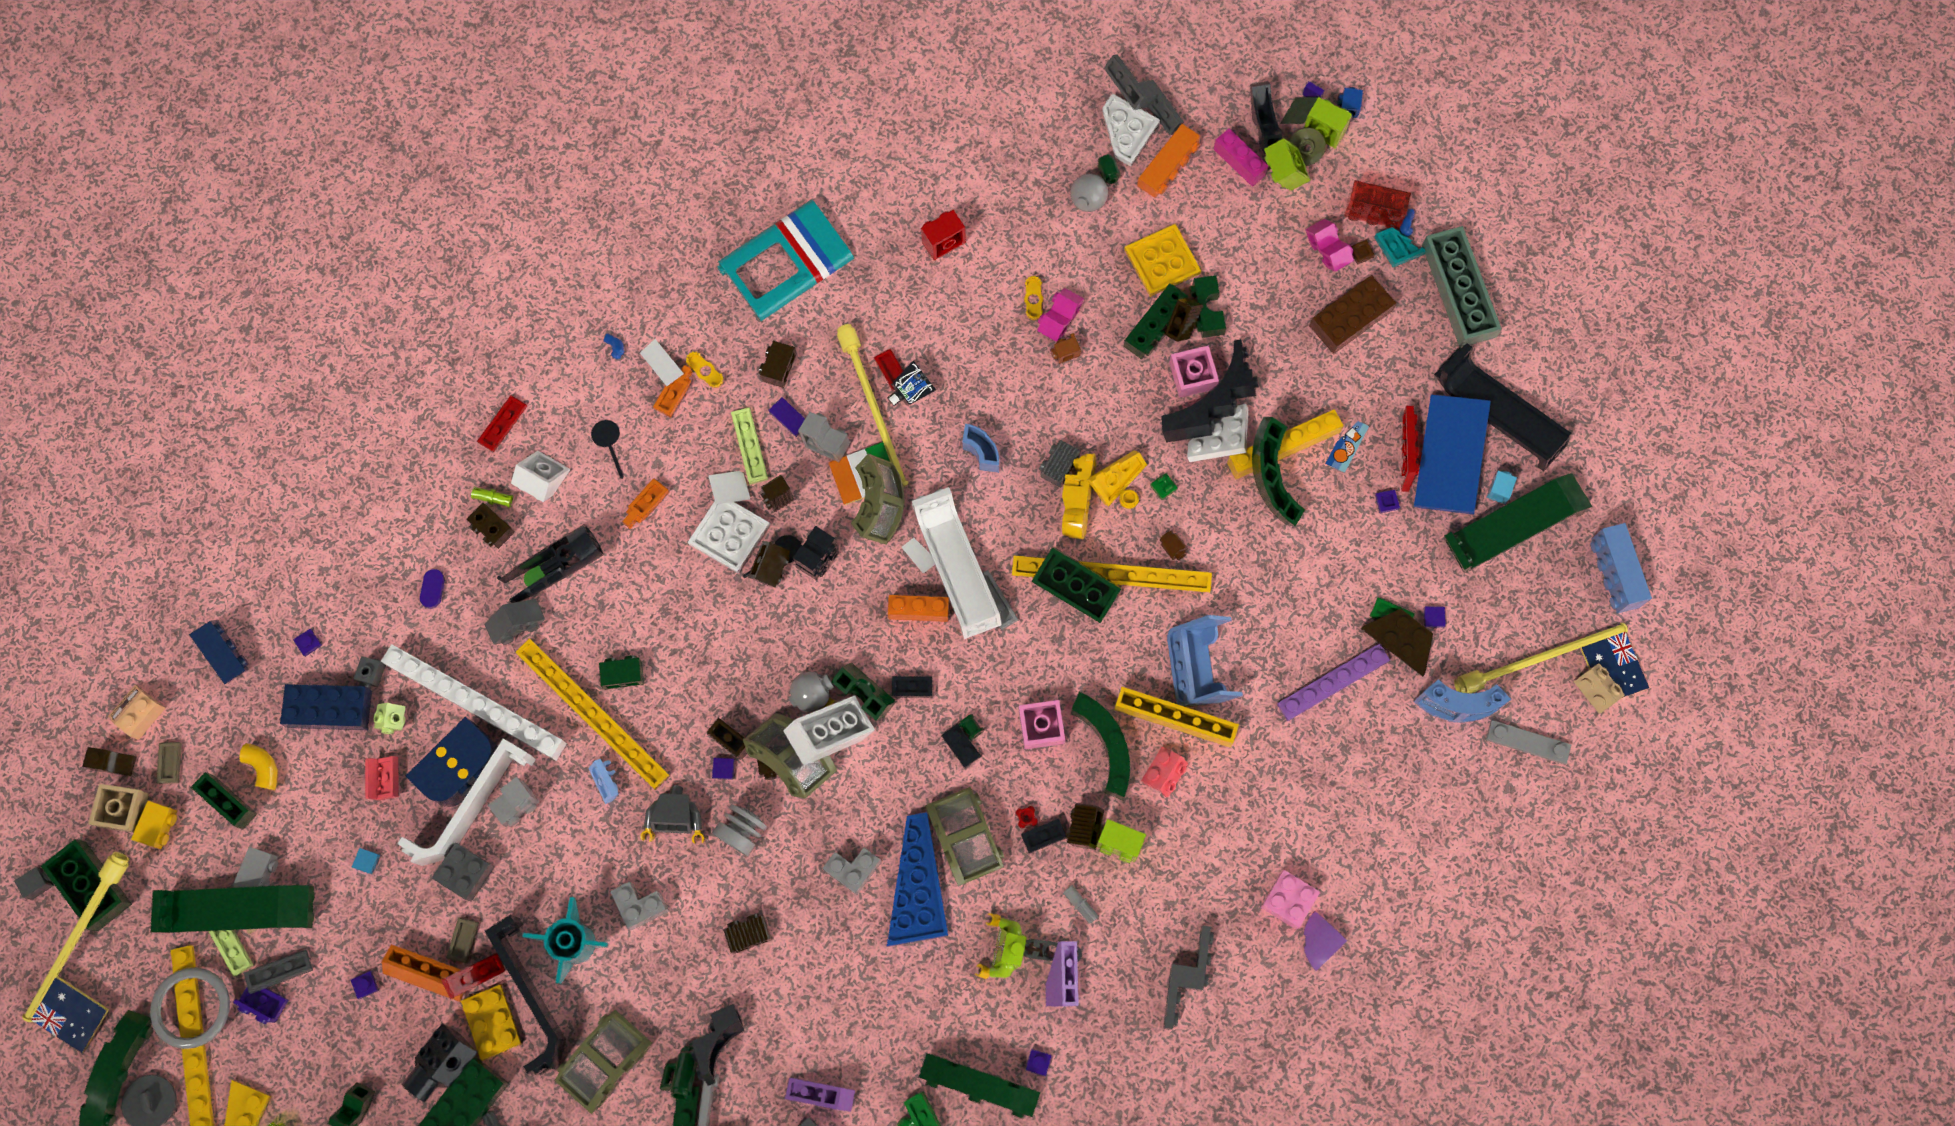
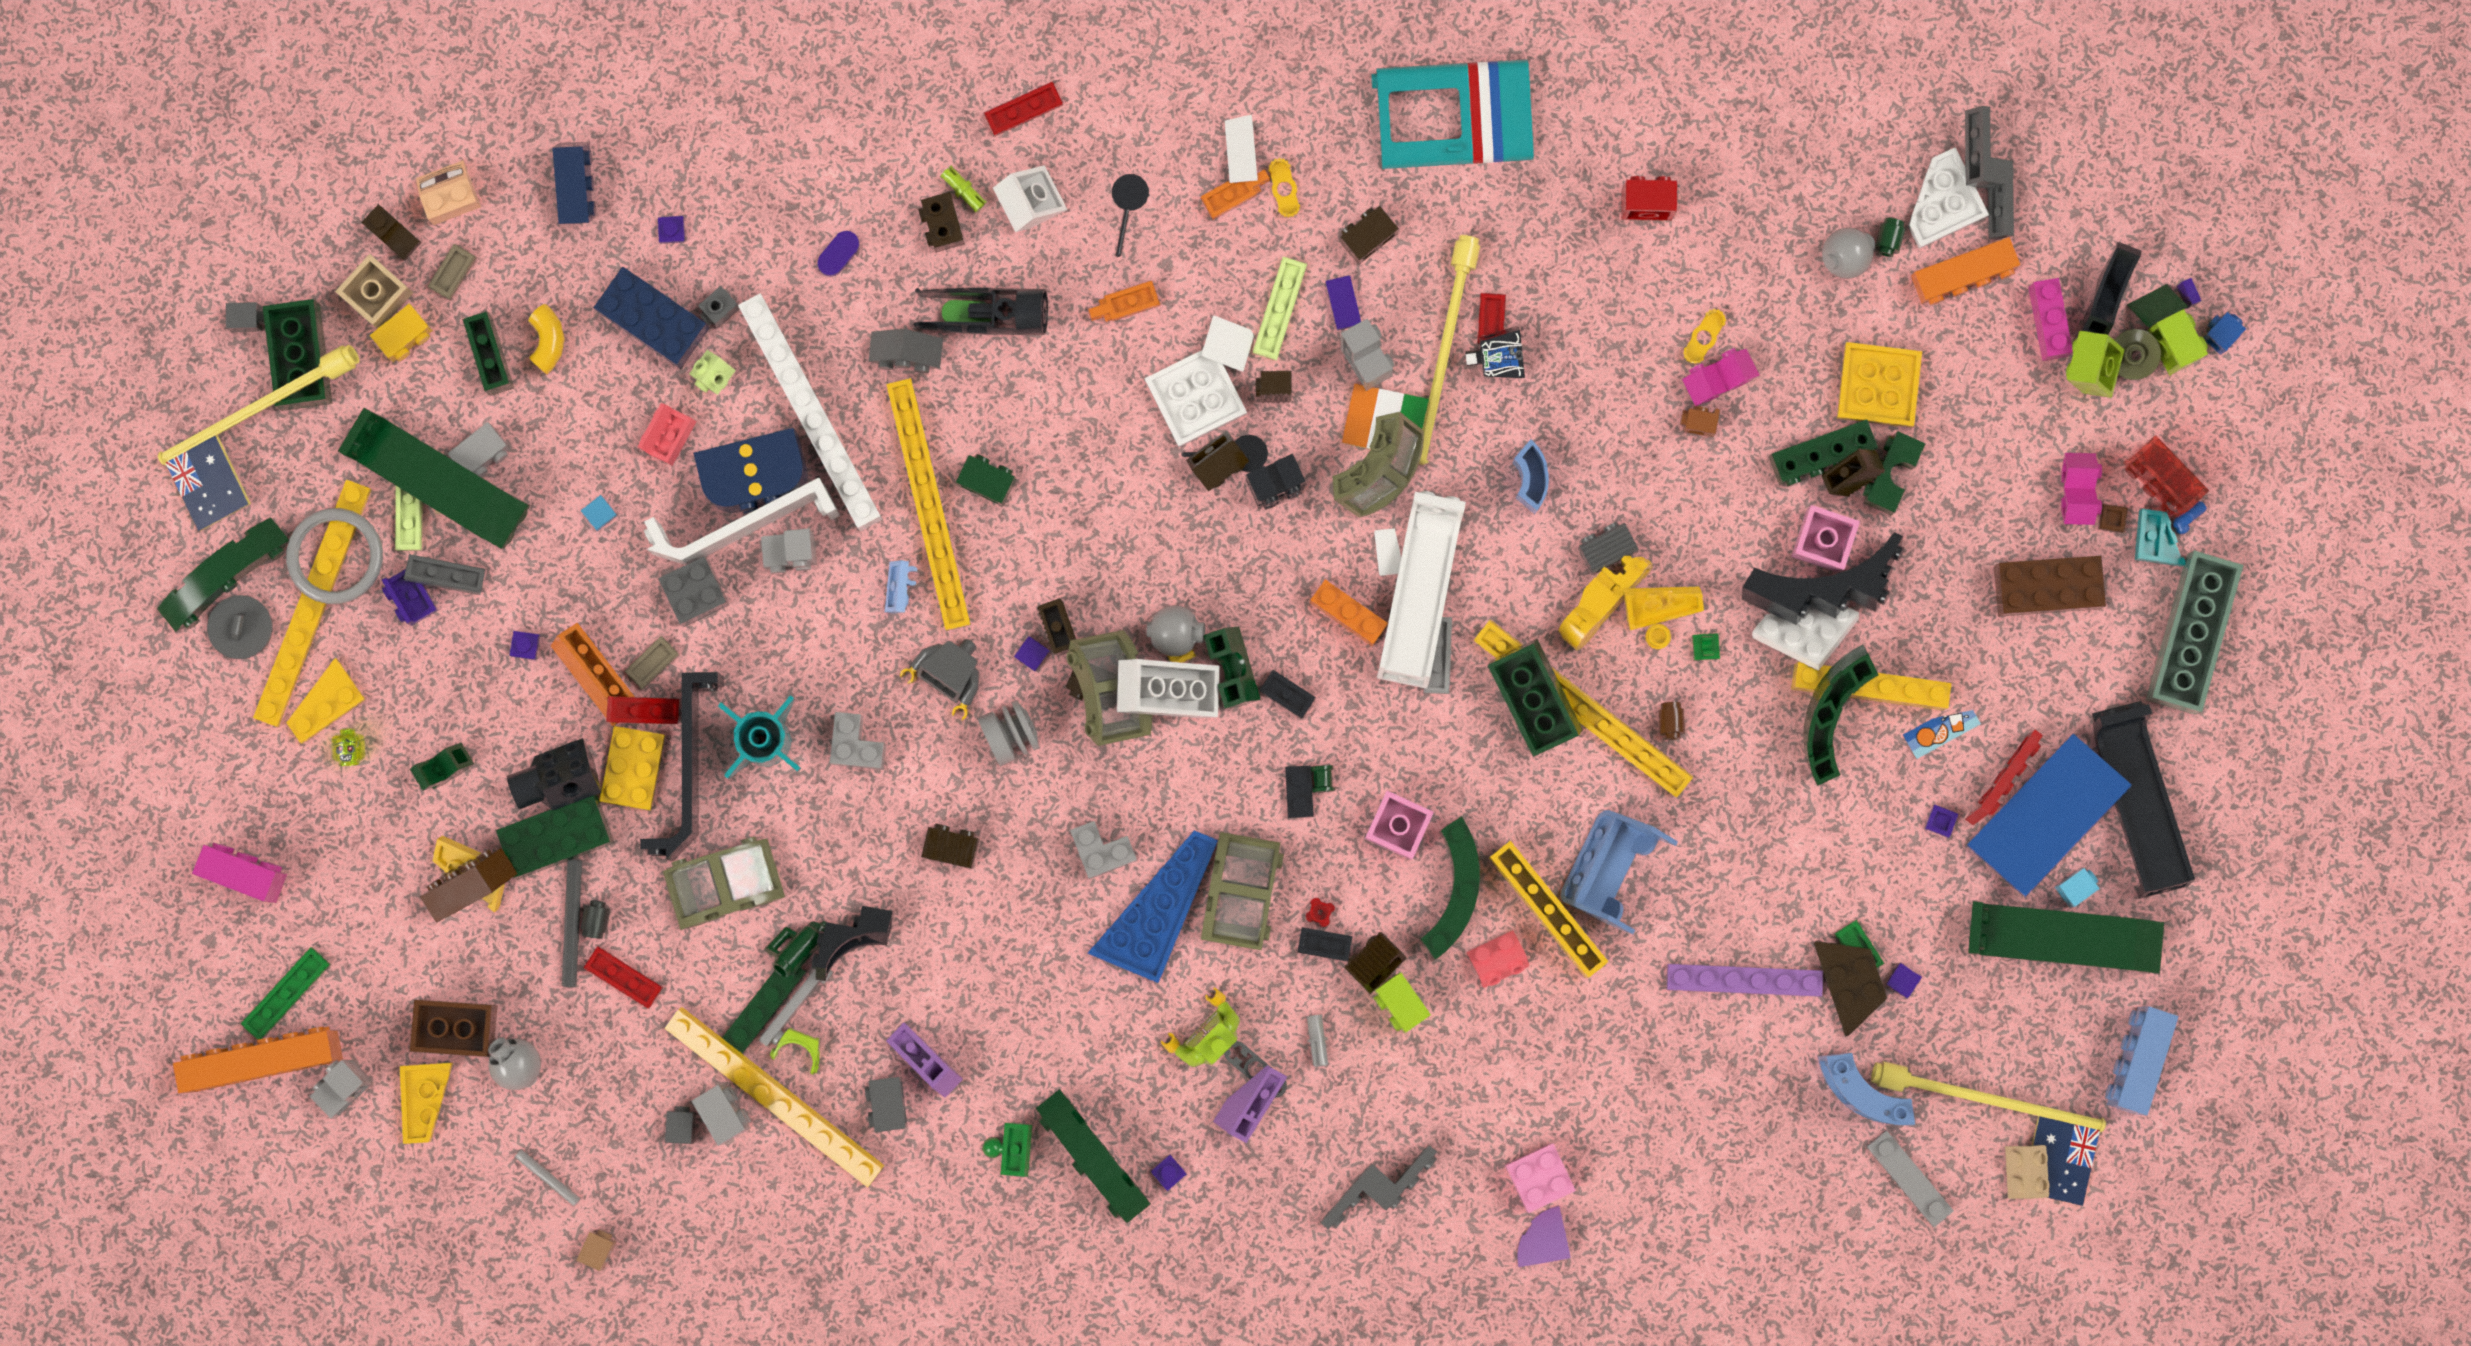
camera: 30 degrees right, 10 degrees up
blue arm [603,333,624,359] -> none

